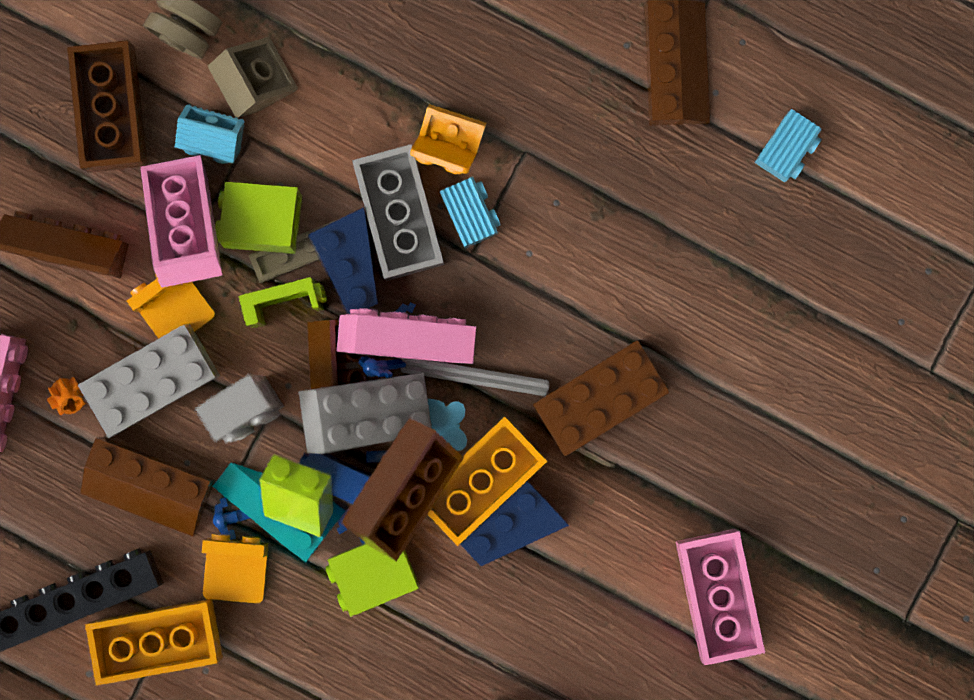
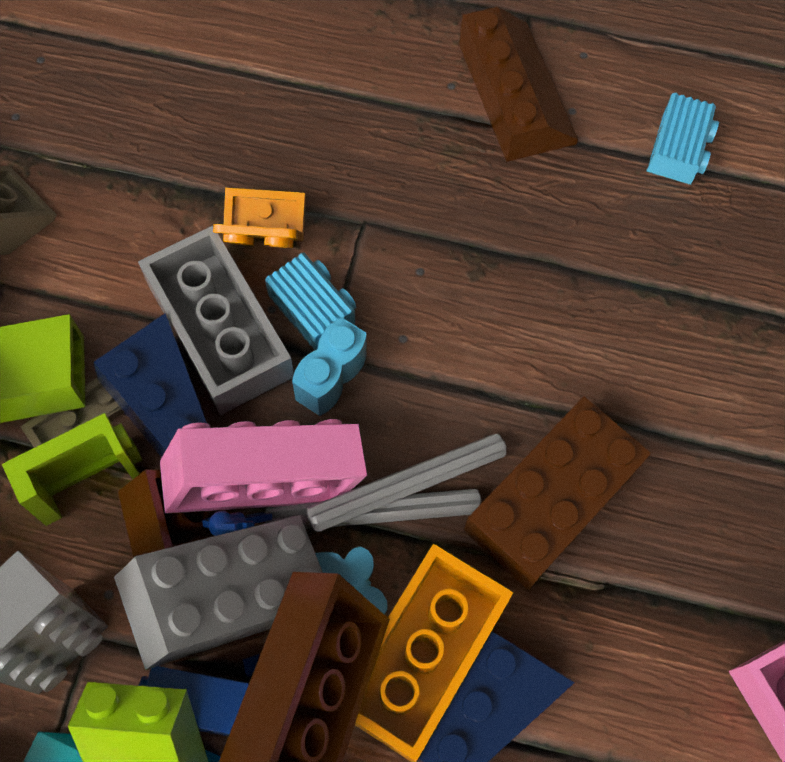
camera: 25 degrees left, 20 degrees down
none -> medium azure brick [292,317,366,416]
none -> light grey axle [307,433,507,532]

